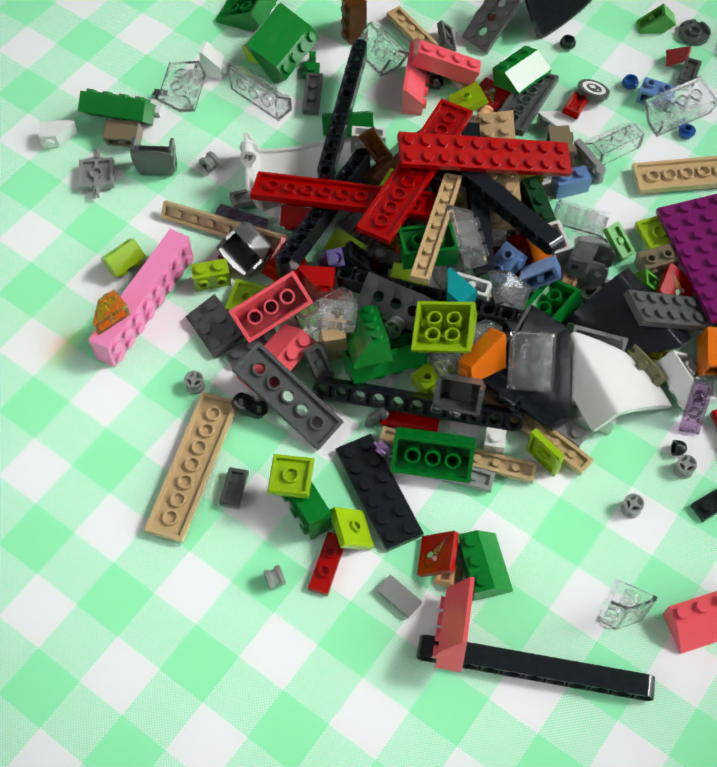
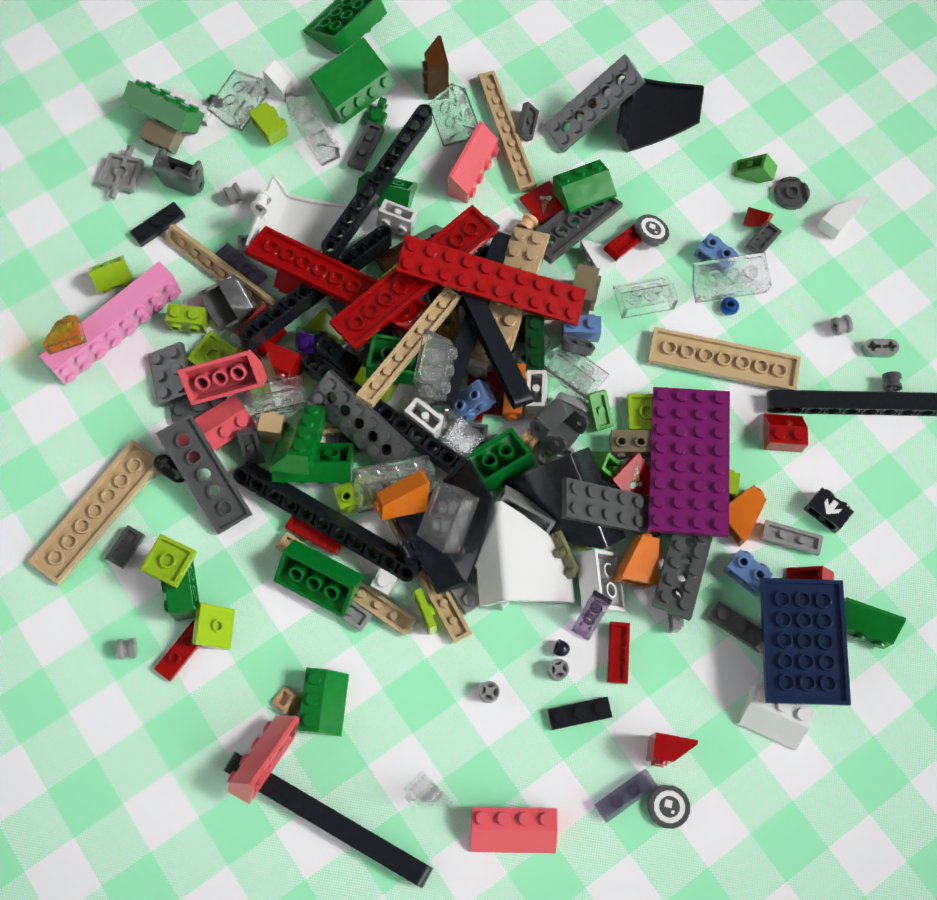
camera: 15 degrees right, 10 degrees up
white slope [39,120,78,148] -> none
light grey wheel [184,371,205,394] -> none
clear brick [316,298,358,333] -> none
black plate [335,434,424,552] -> none
reddish brown plate [359,126,392,165] -> none
dark grey arm [365,407,390,428] -> none
lavender plate [373,439,393,458] -> none
light grey tile [377,574,422,618] -> none
light grey wheel [384,316,405,339] -> none
coral slope [411,38,481,85] -> none
lime slope [411,301,477,353] -> none
red tile [417,530,459,577] -> none
black plate [430,74,444,90] -> none
dark grey piece [433,374,486,415] -> none
lime plate [447,81,489,111] -> none
teal slope [447,267,477,302] -> none
medium blue brick [520,255,561,292] -> none
black plate [560,34,576,50] -> none
light grey plate [573,138,606,184] -> none
blue plate [622,74,639,90] -> none
none -> black plate [130,202,186,247]
none -> lime brick [249,102,288,146]
none -> dark grey plate [560,334,595,357]

